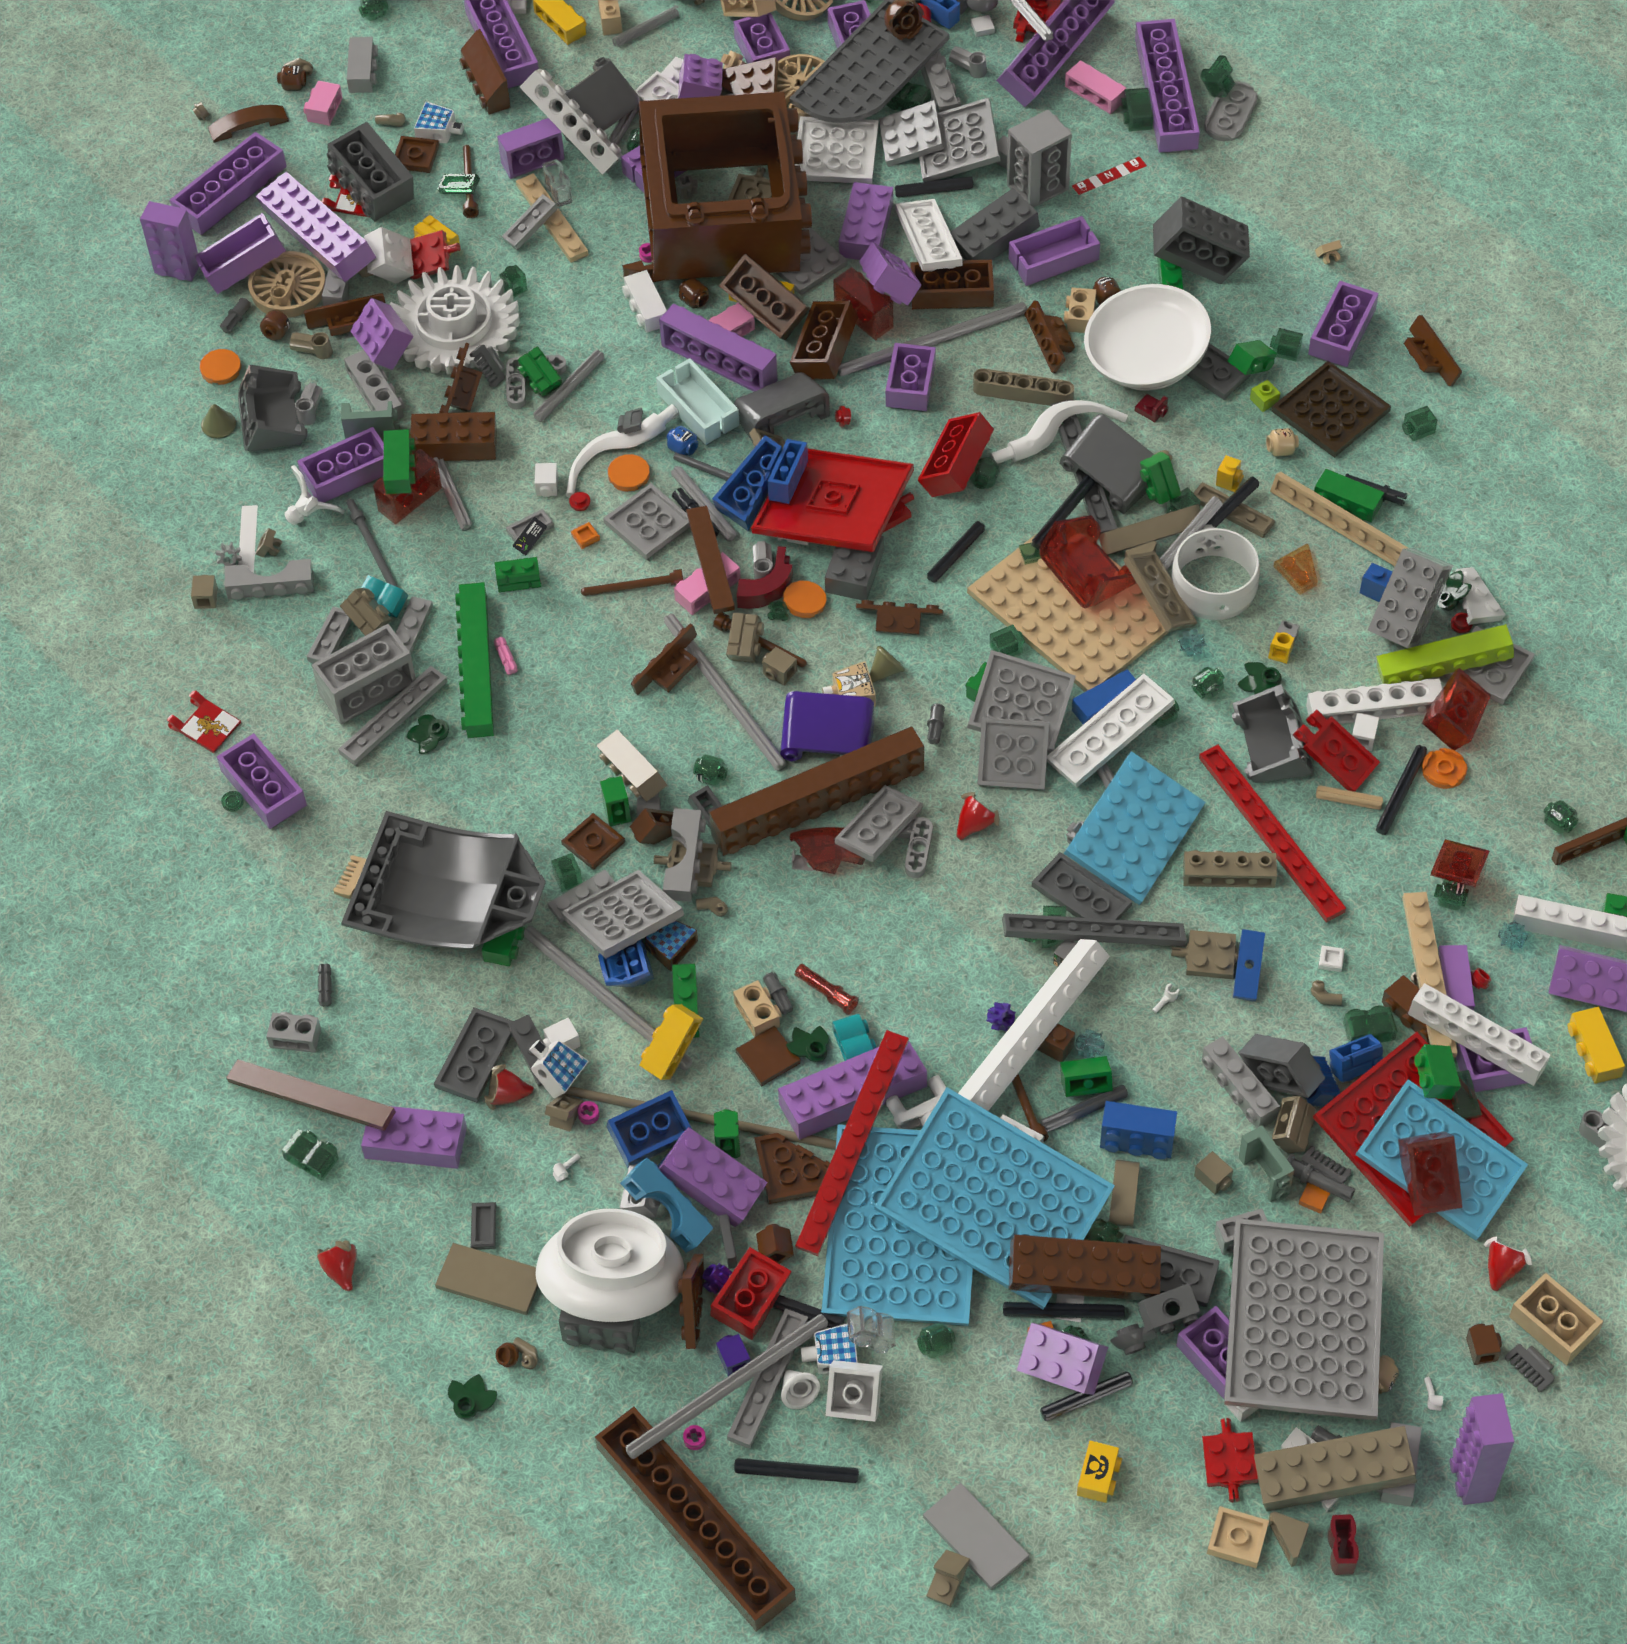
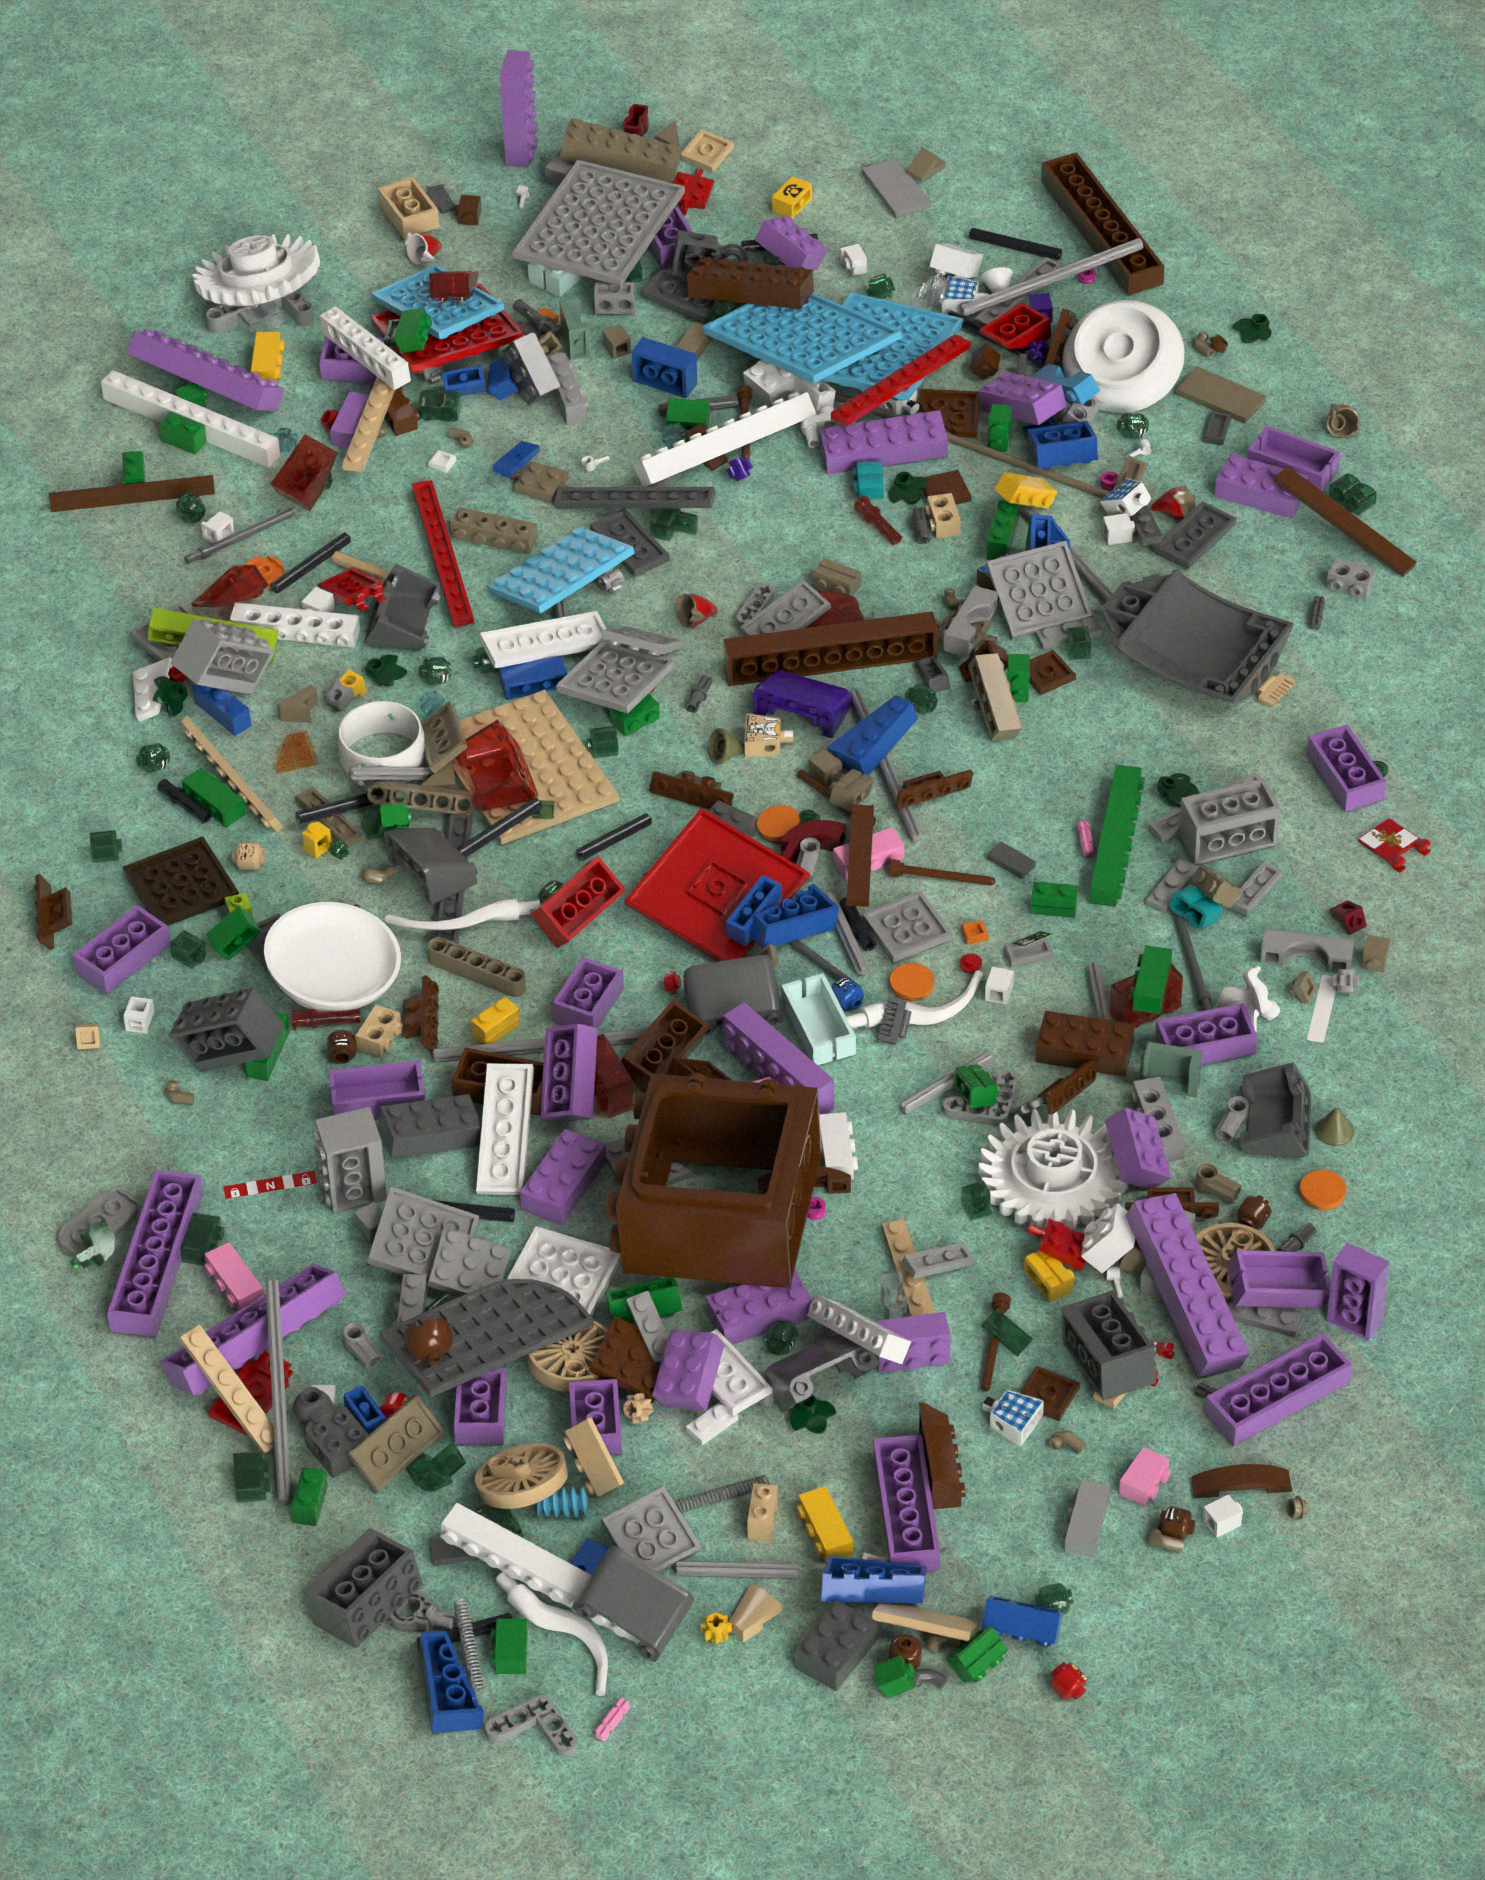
camera: 165 degrees left, 10 degrees down
none -> white brick [123,996,154,1034]
none -> clear green head [136,743,170,773]
none -> dark grey bar [184,508,295,564]
none -> white brick [201,511,234,543]
none -> dark tan slope [277,684,318,723]
none -> clear green plate [328,840,349,860]
none -> yellow brick [470,997,520,1044]
none -> dark tan brick [813,558,861,599]
none -> blue wedge [827,695,918,775]
none -> white brick [840,244,867,276]
none -> dark grey tile [987,842,1036,879]
none -> clear green head [1117,412,1149,438]
none -> white brick [1203,1494,1243,1538]
none -> medium lavender piece [1247,425,1340,492]
none -> dark red bracket [1329,900,1367,935]

